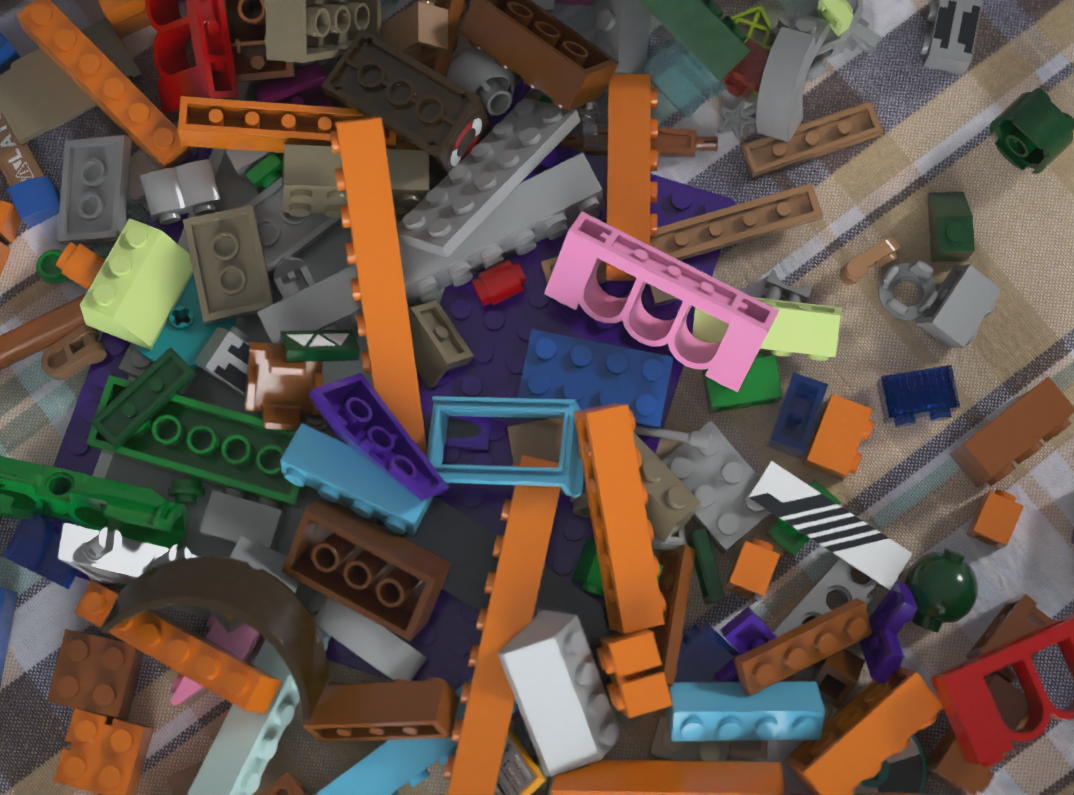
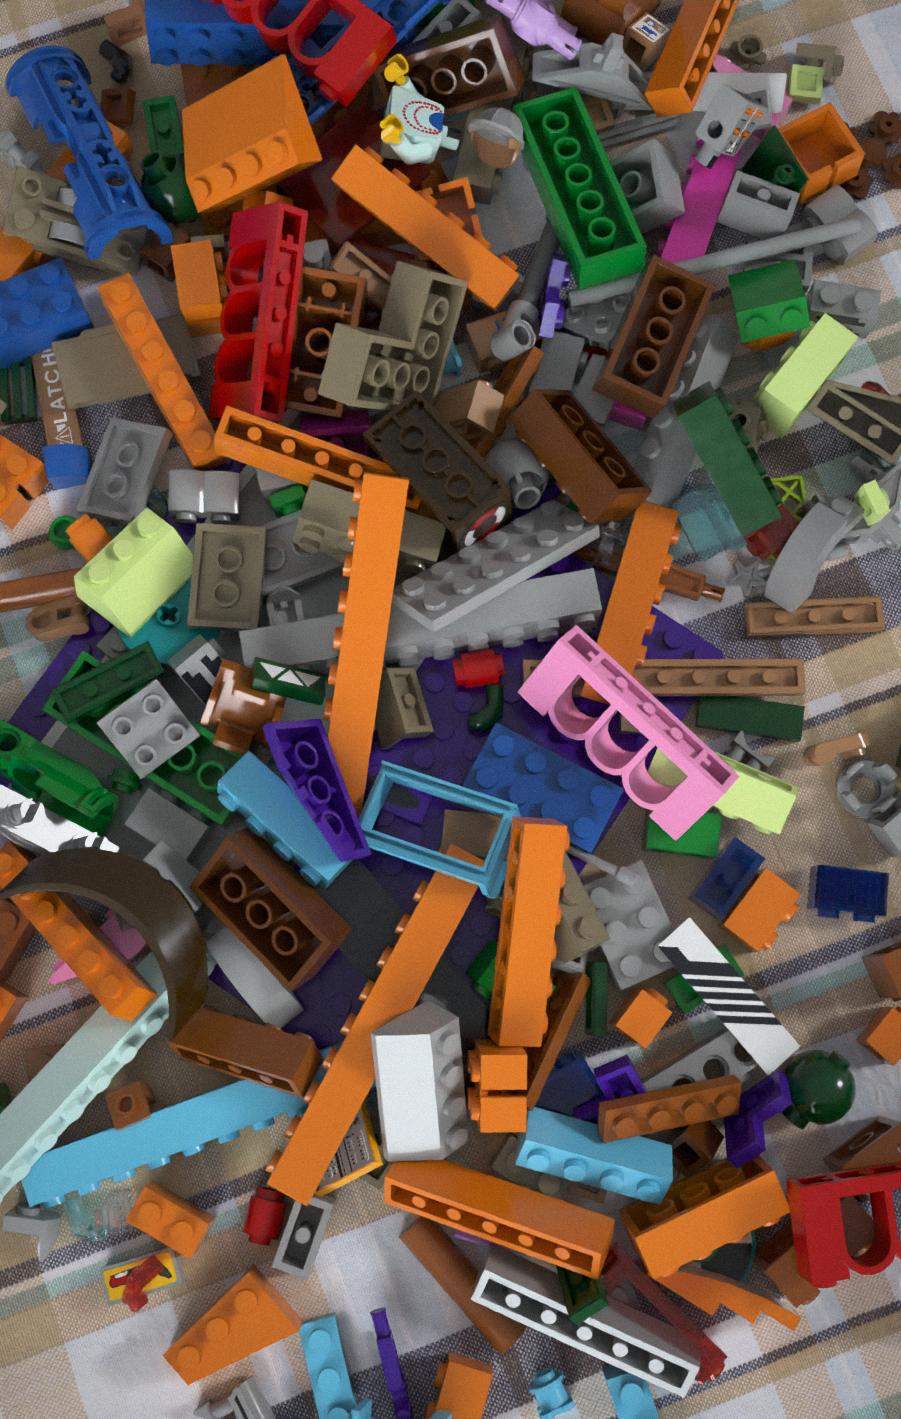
camera: 10 degrees right, 0 degrees up
none -> light grey hinge [96,679,200,779]
none -> dark green arm [467,685,503,732]
none -> dark green tile [695,696,805,742]

